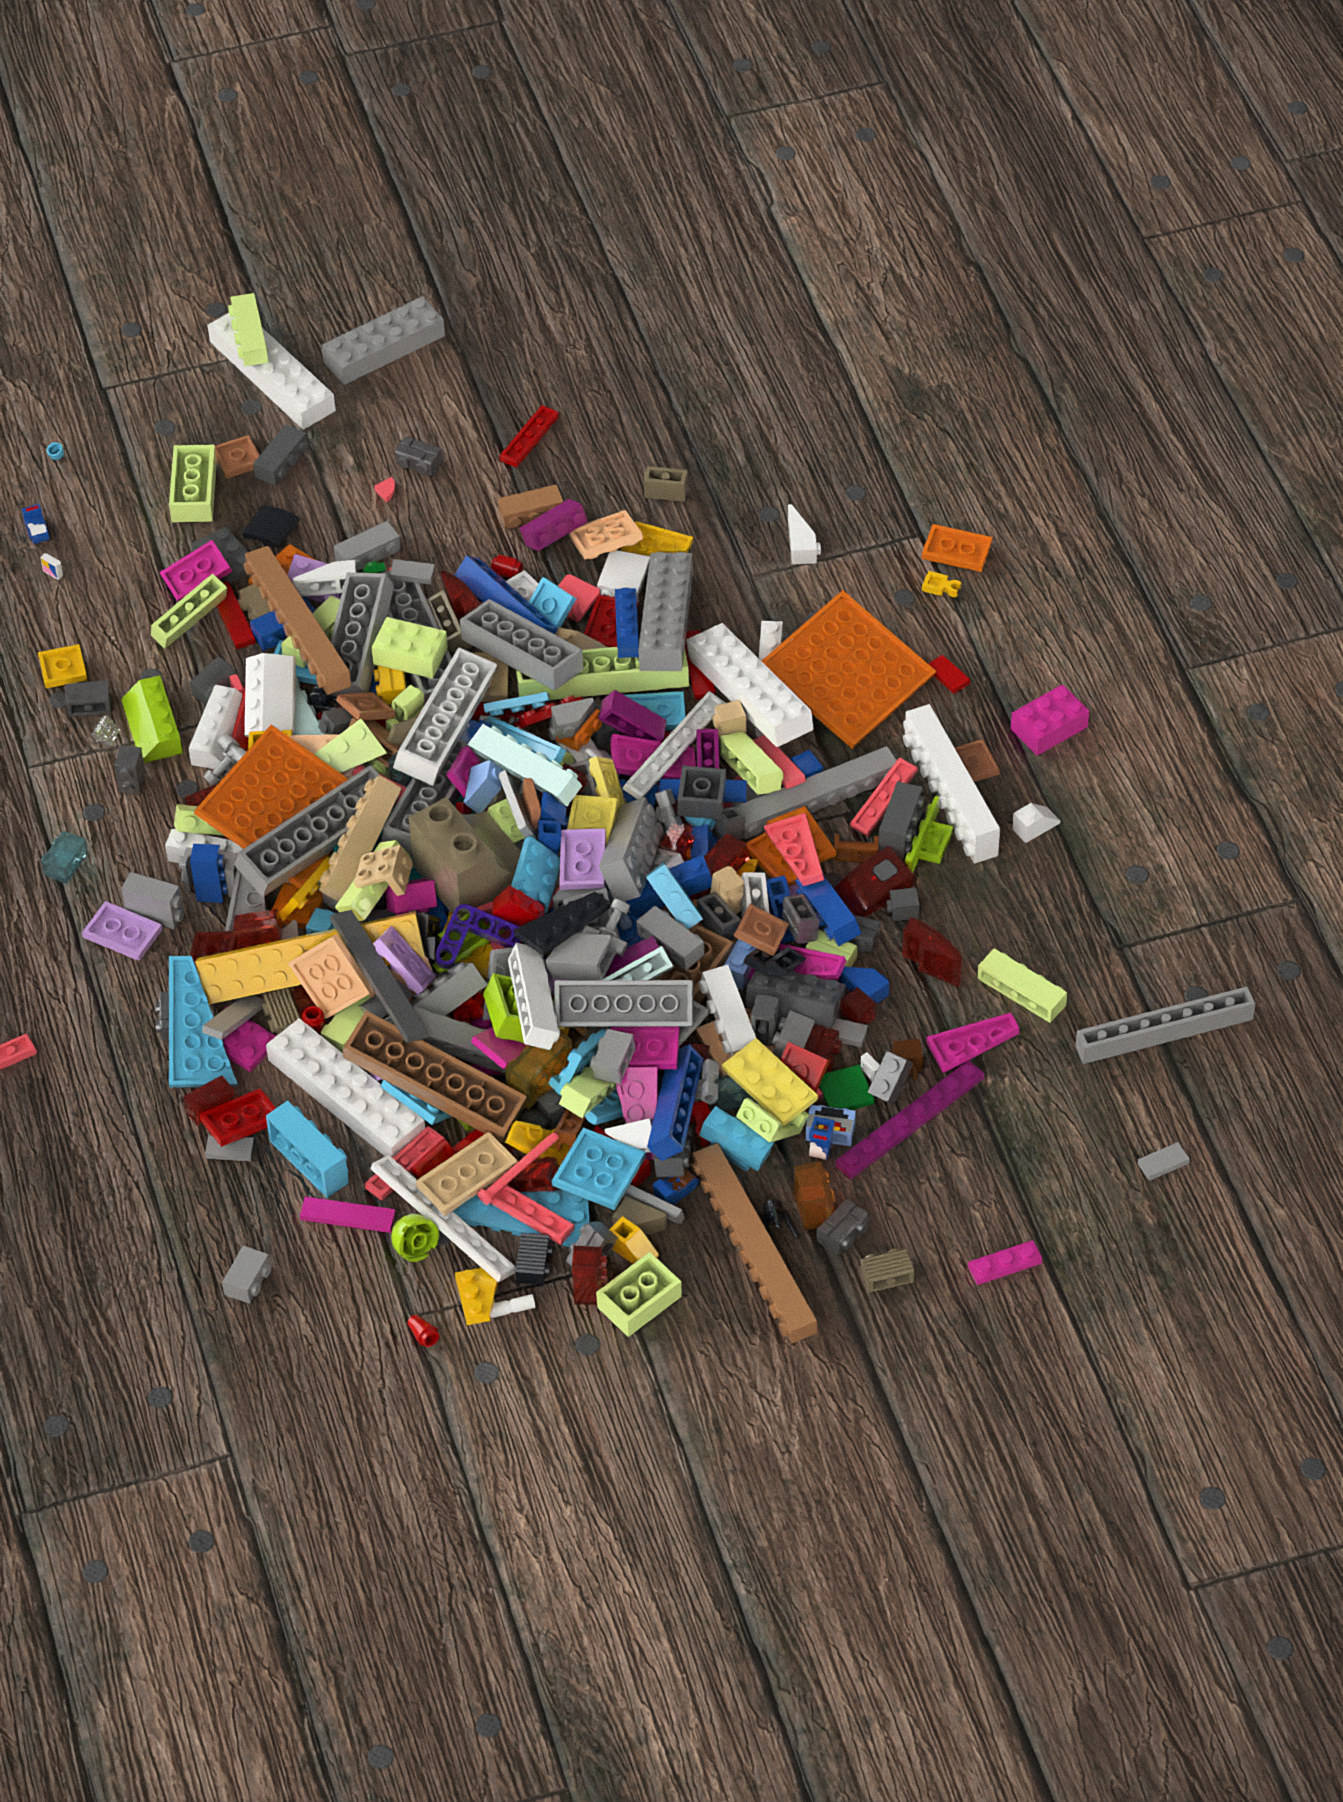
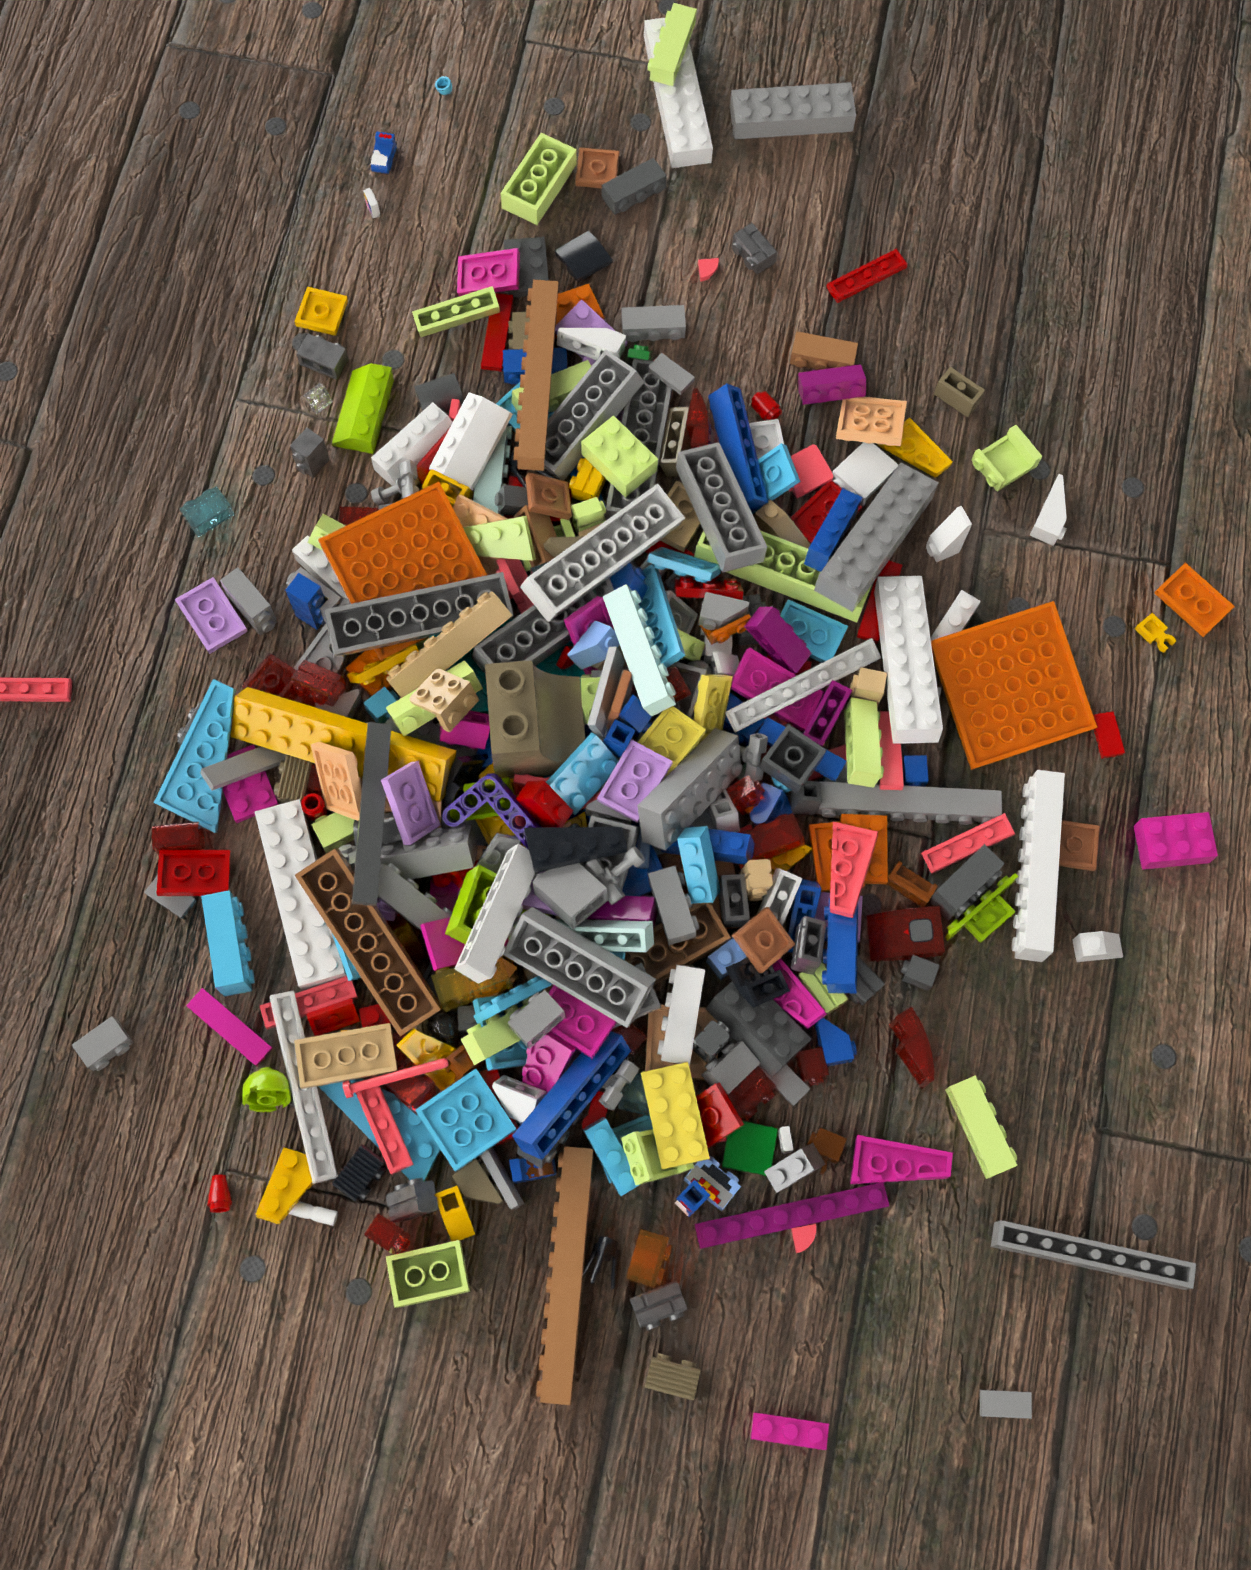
camera: 25 degrees right, 20 degrees up
none -> coral tile [791,1224,816,1253]
none -> white slope [926,506,972,563]
none -> yellowish green panel [972,425,1042,492]

